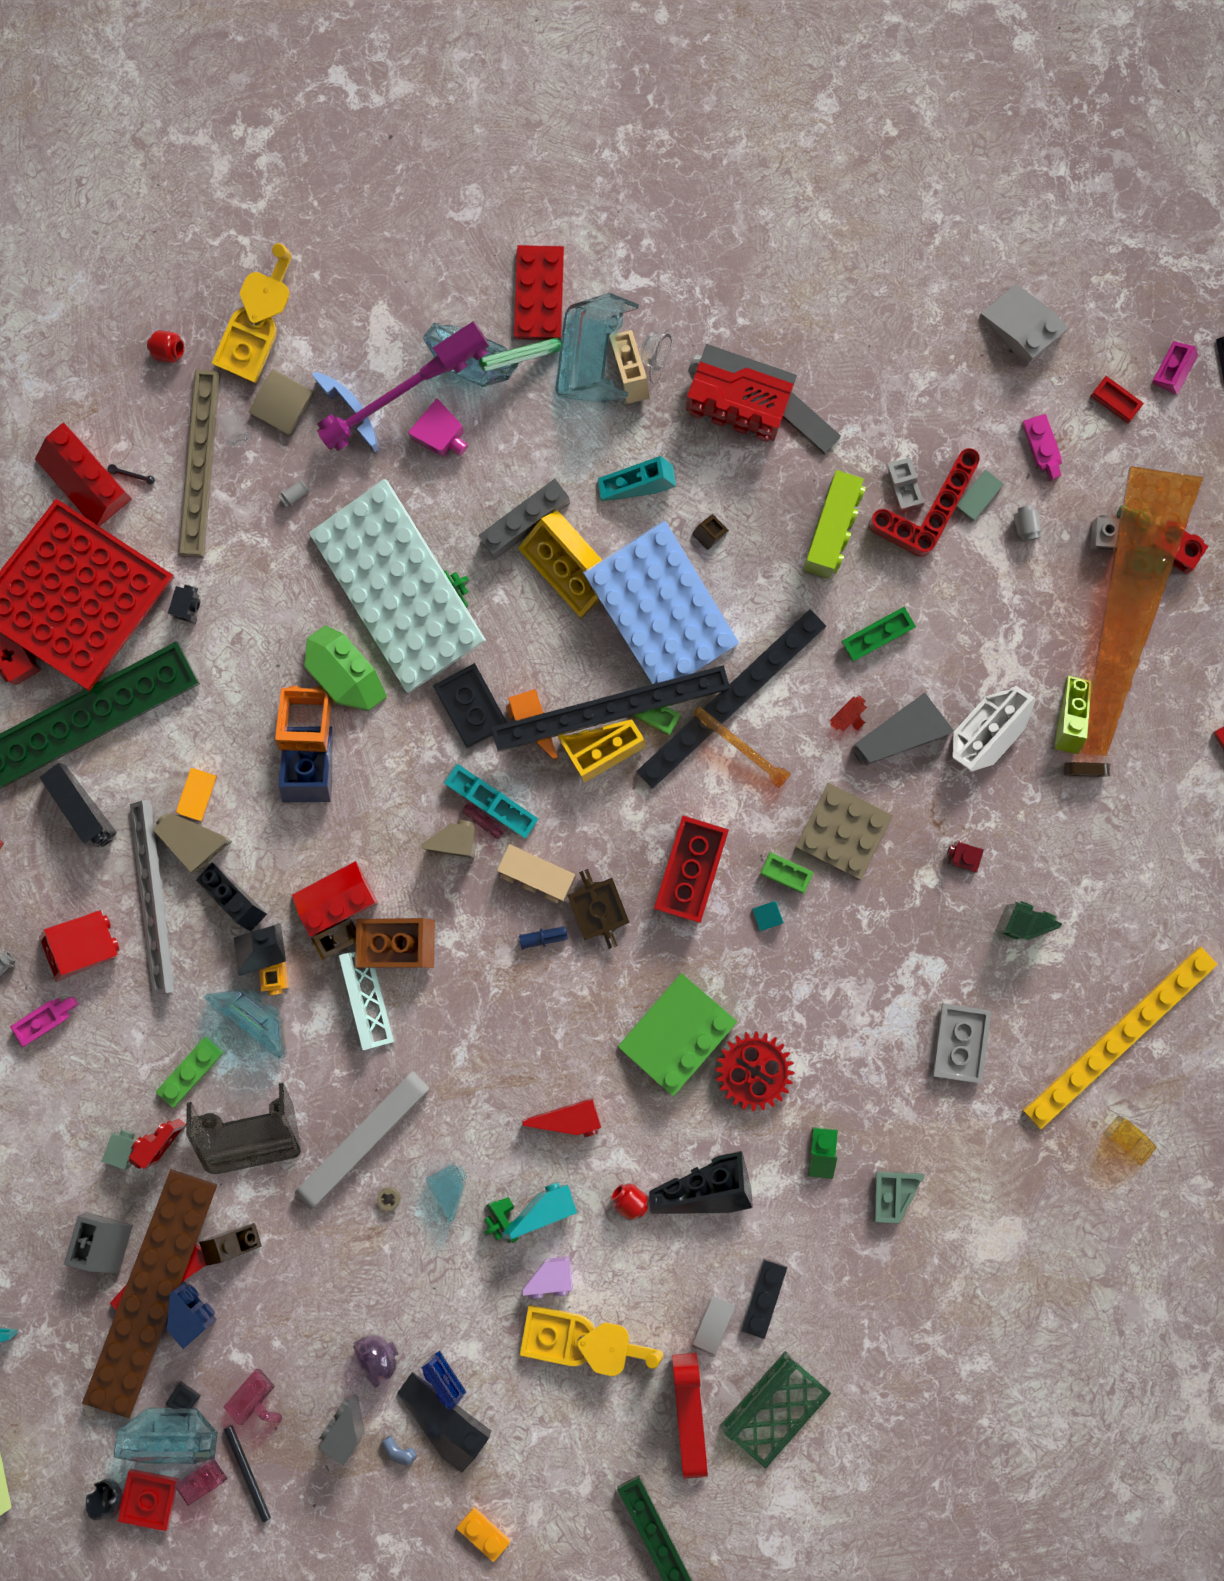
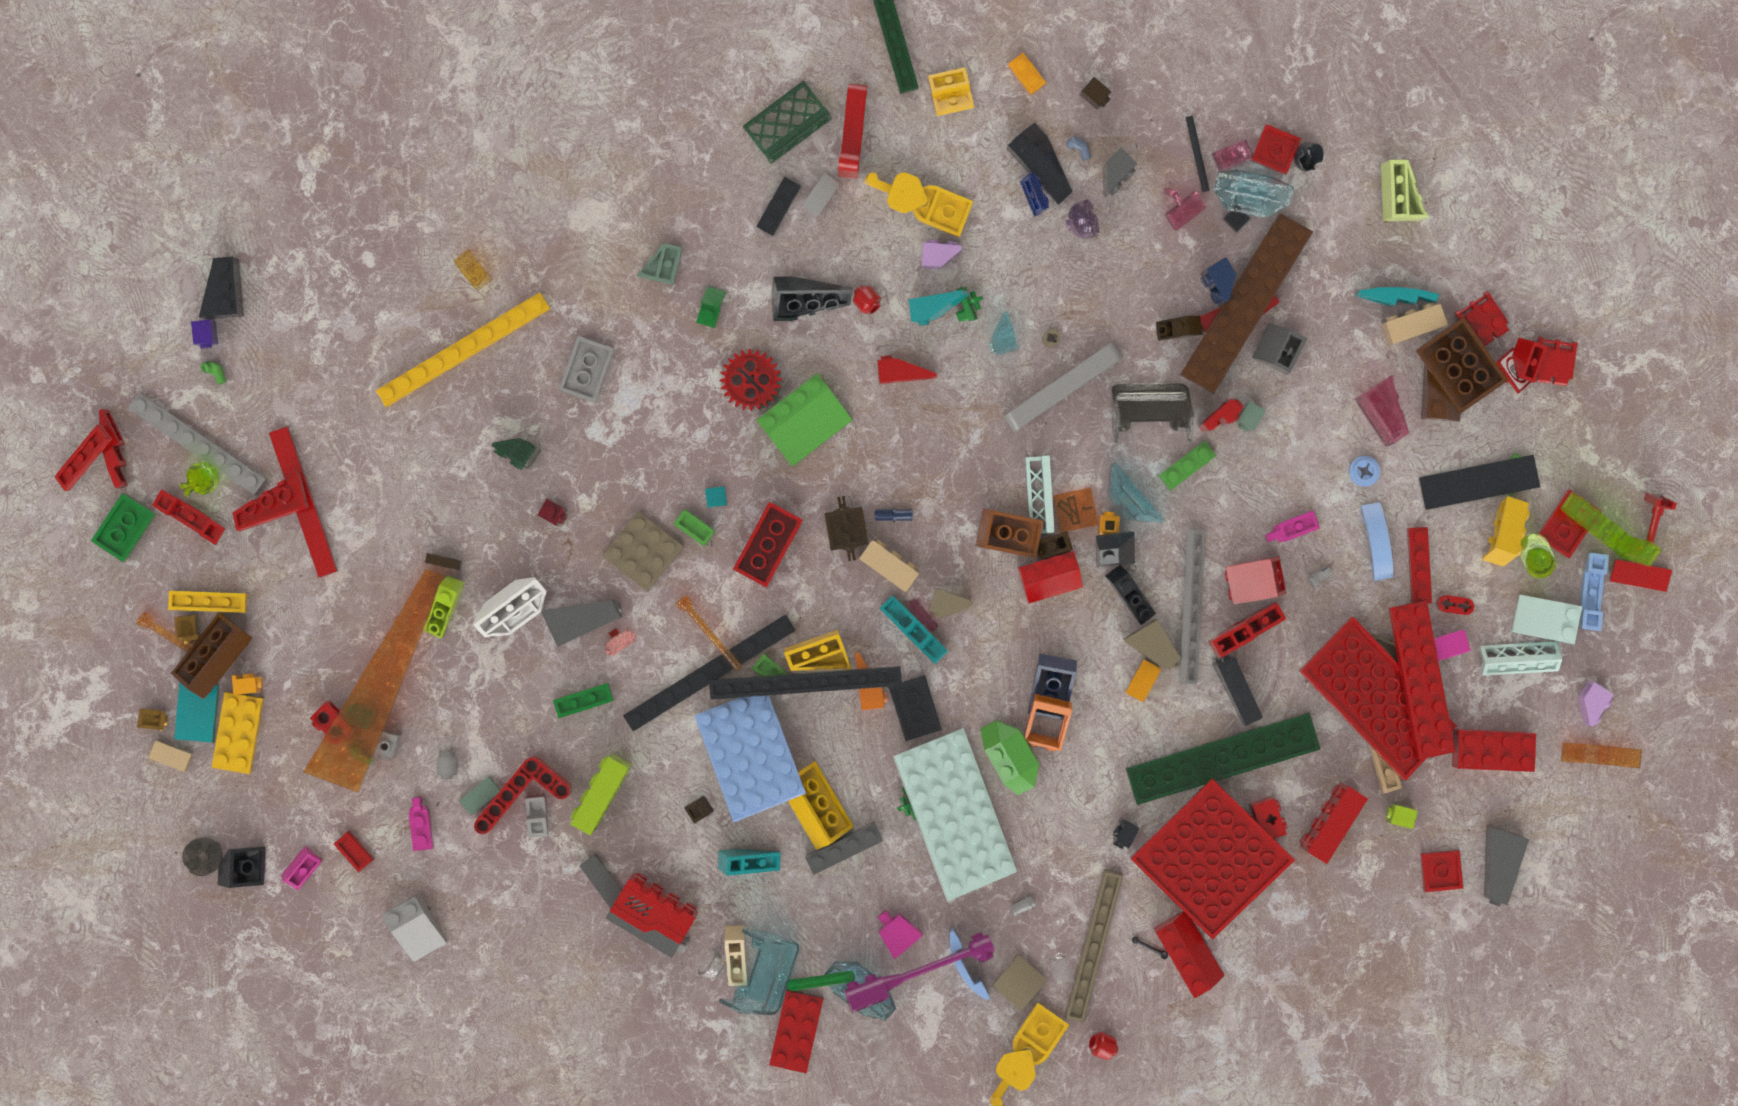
camera: 175 degrees left, 5 degrees up
none -> yellow slope [928,67,974,116]
none -> clear orange tile [1053,488,1099,533]
none -> dark brown brick [1080,77,1112,110]
none -> red brick [1208,602,1286,658]

